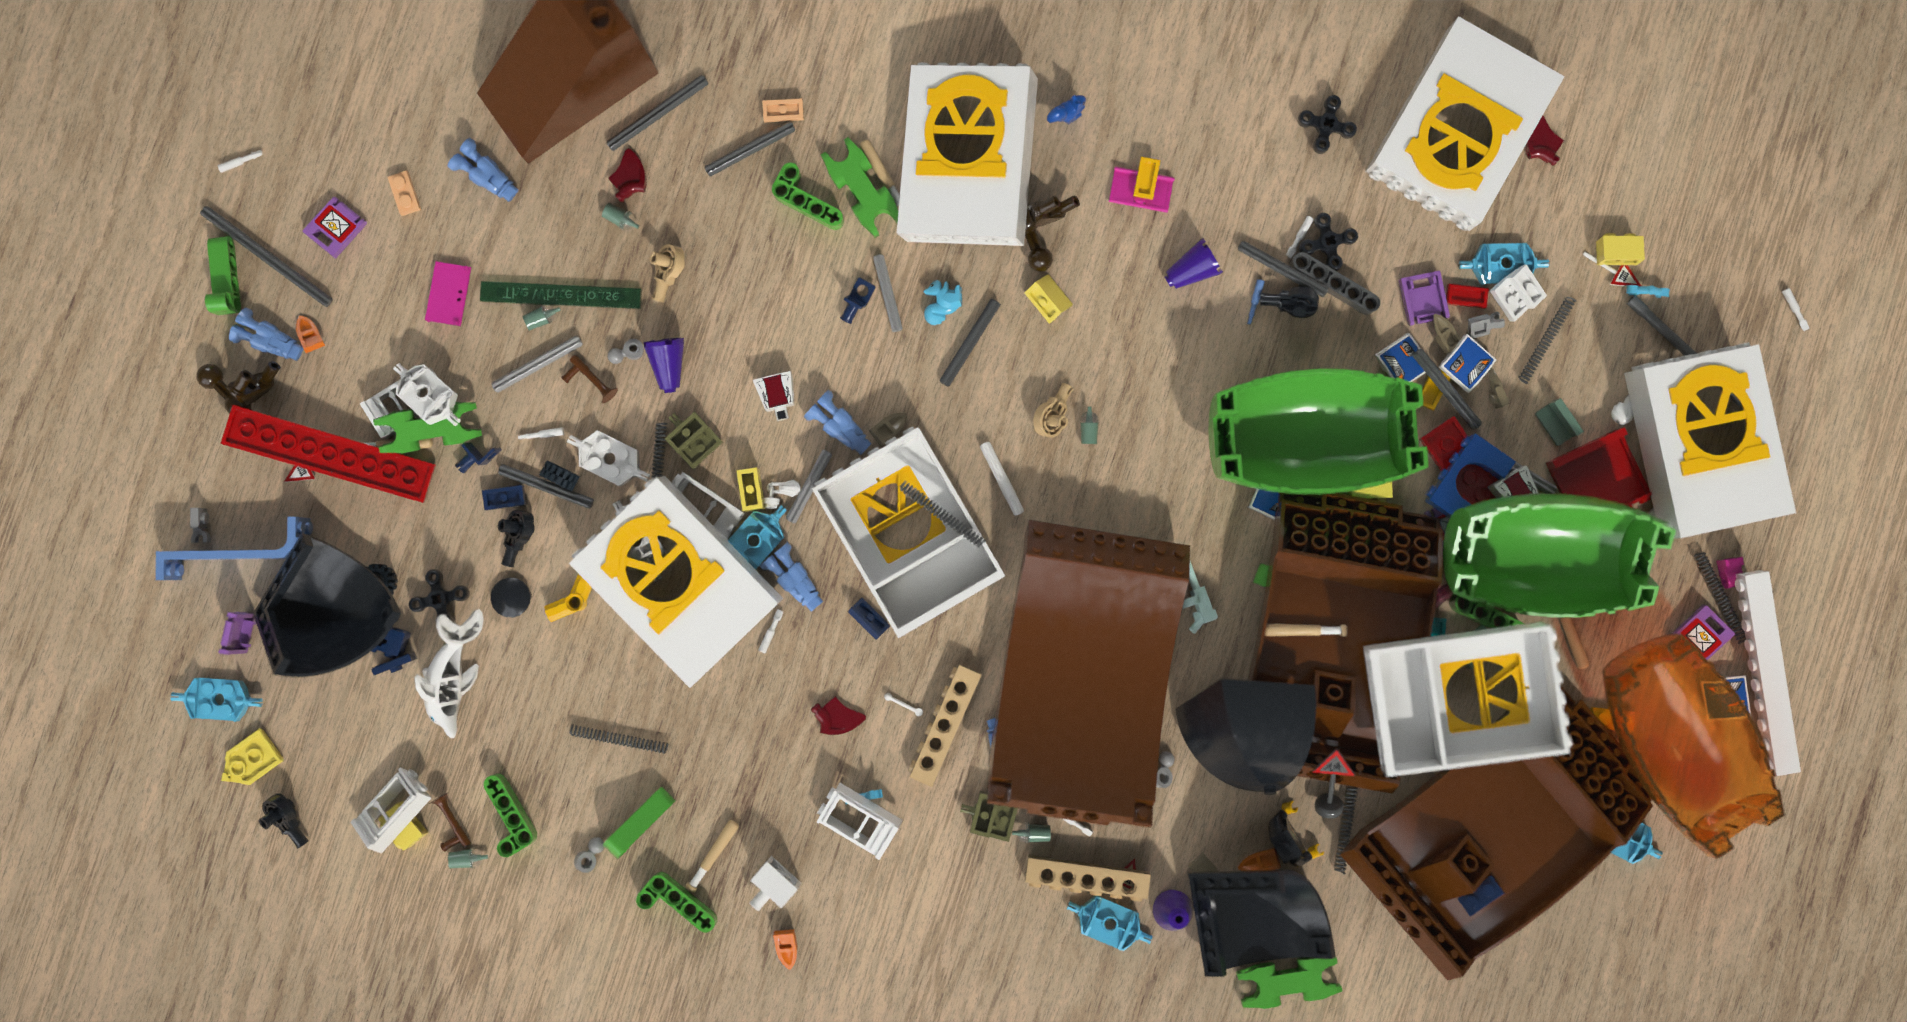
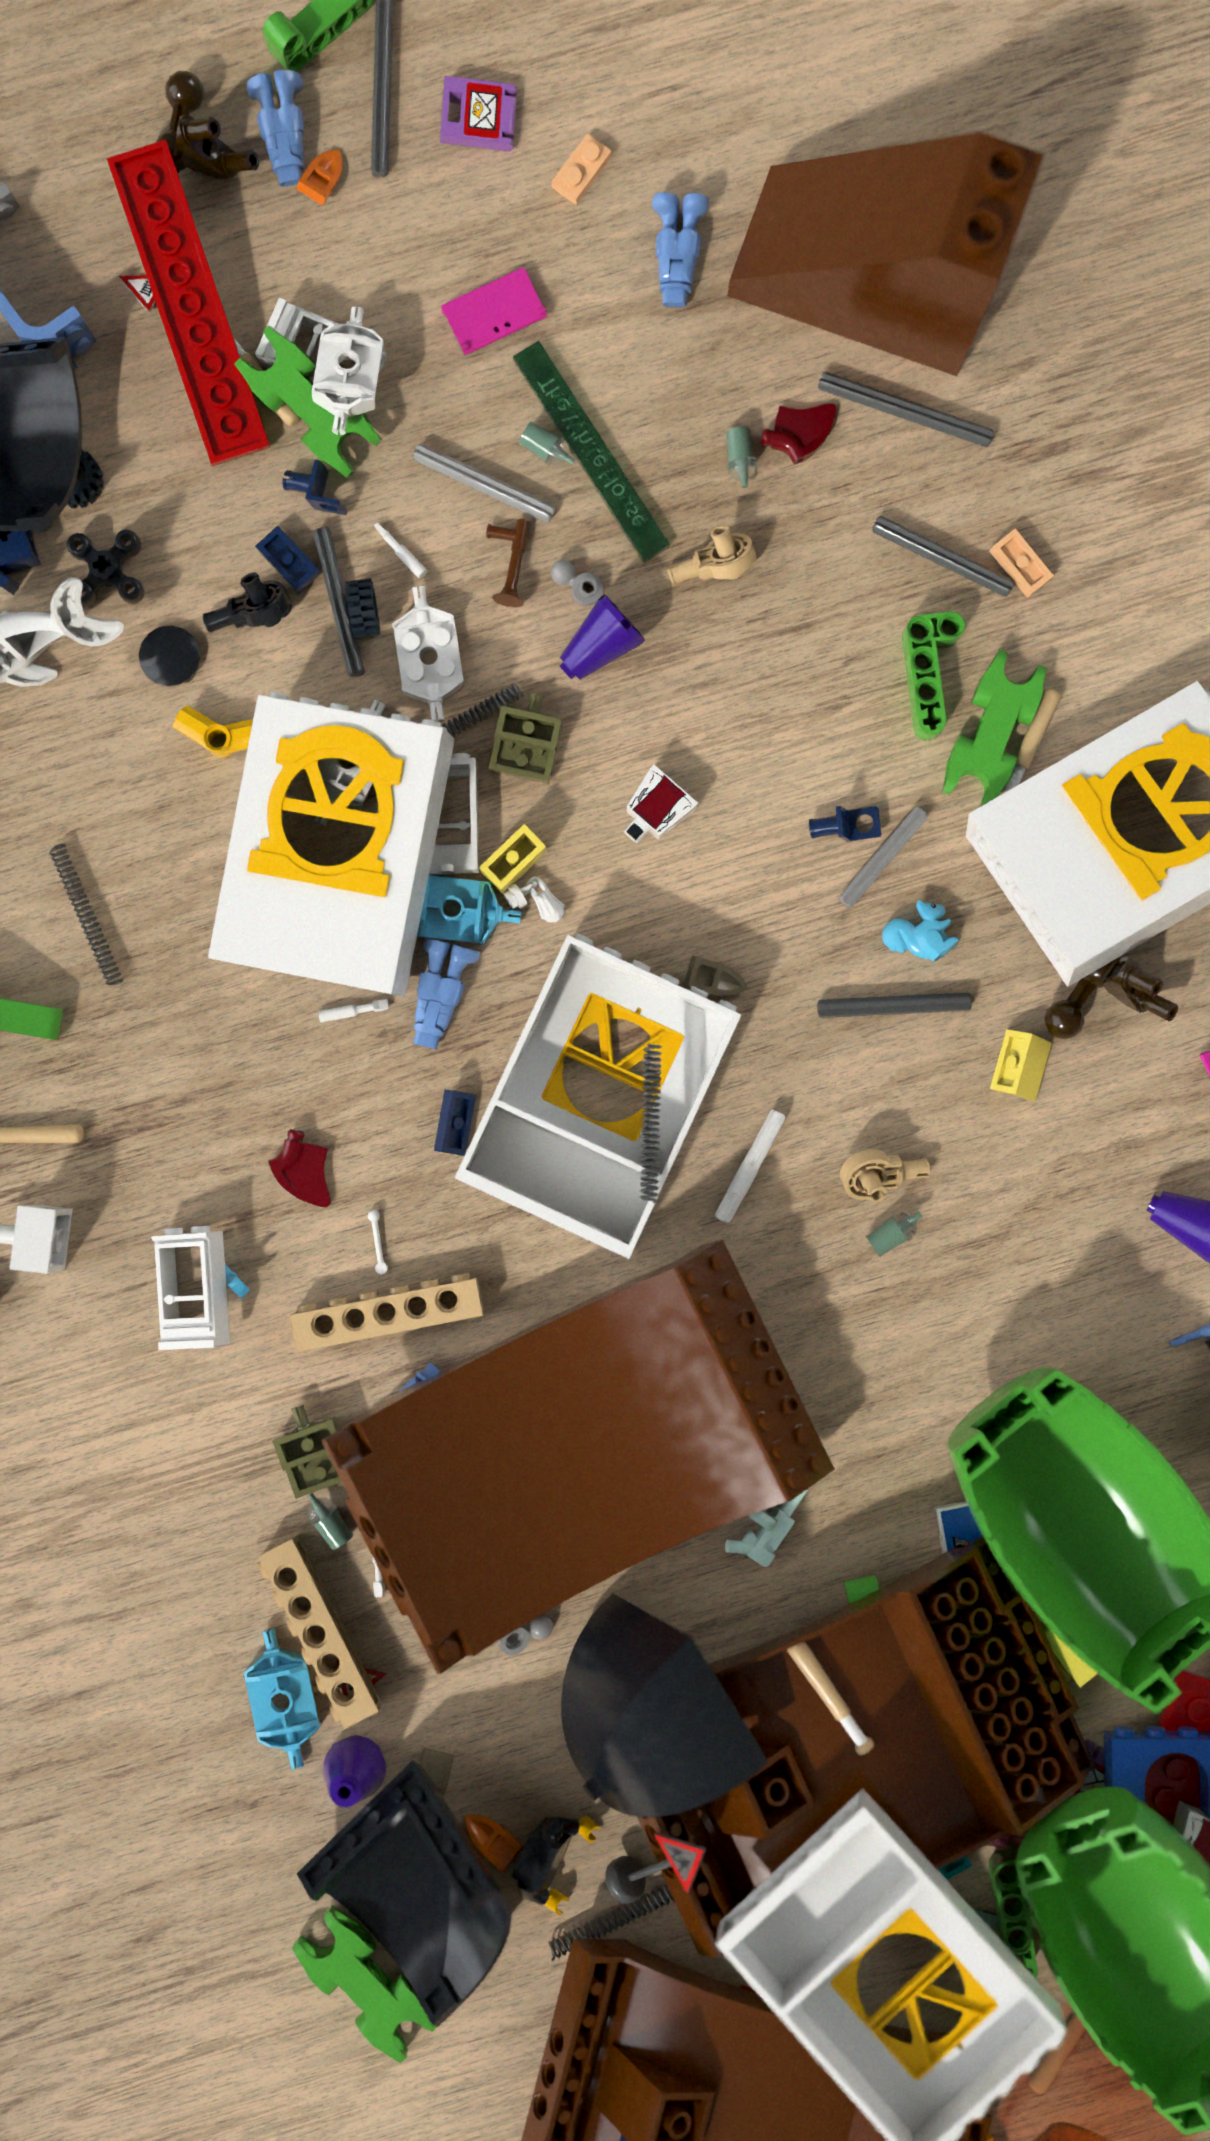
camera: 55 degrees right, 0 degrees up
light grey axle [786,450,832,523] -> none
medium blue piece [804,390,872,455] -> none

